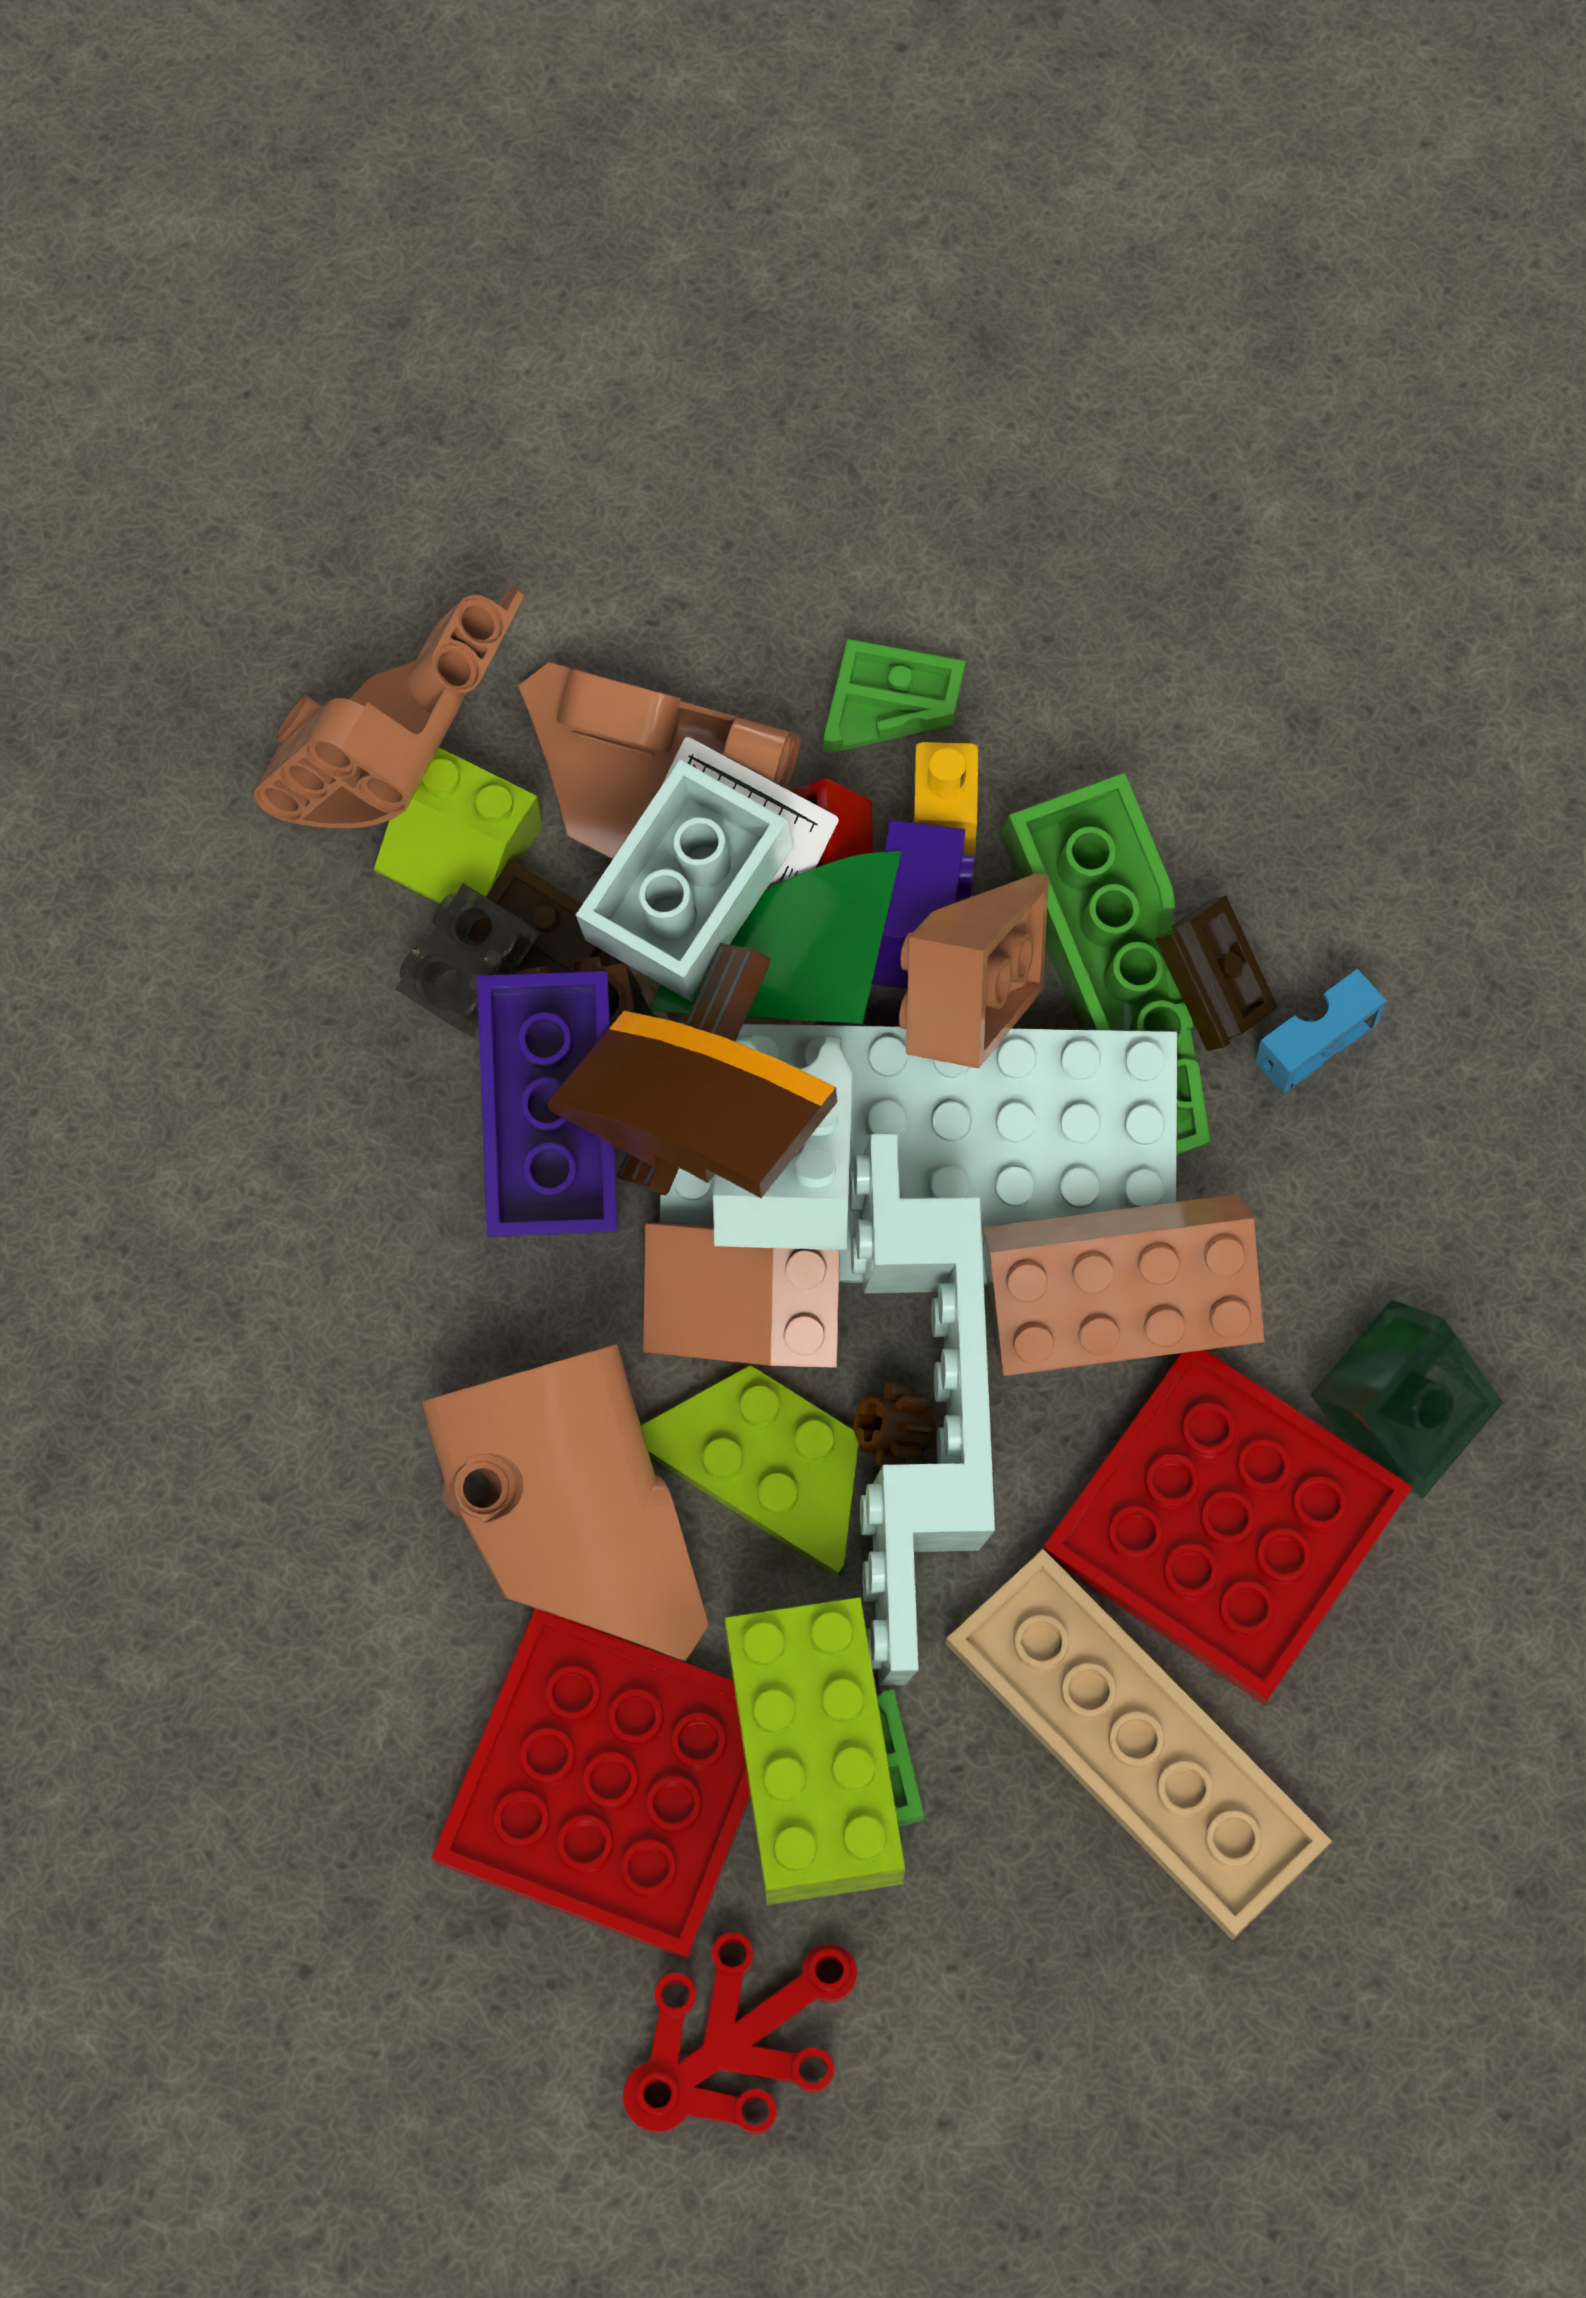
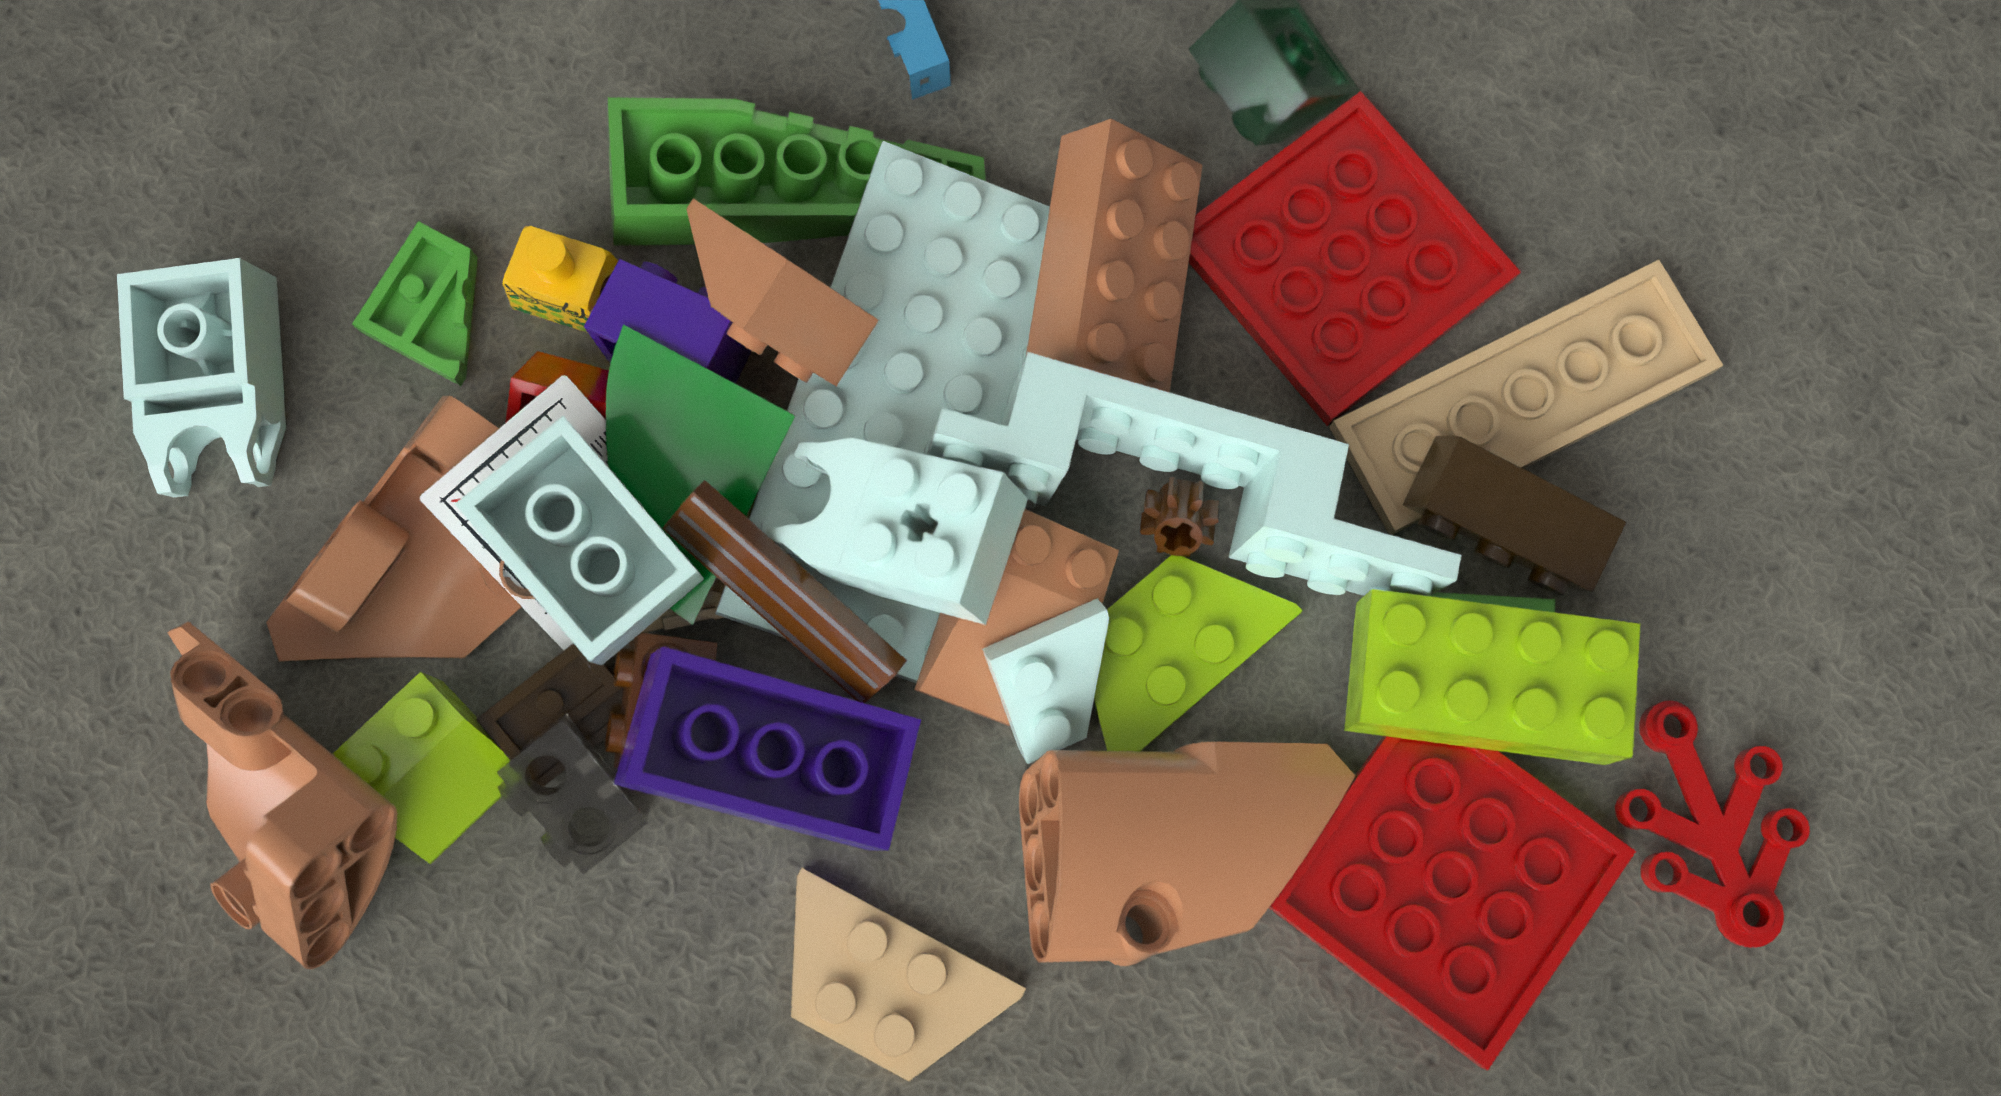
camera: 75 degrees left, 10 degrees up
reddish brown slope [547,1011,837,1199] -> none
dark brown plate [1154,895,1278,1051] -> none
none -> light aqua brick [117,258,286,497]
none -> tan wing [791,868,1026,1081]
none -> light aqua wing [982,598,1109,764]
none -> dark brown brick [1403,436,1627,596]

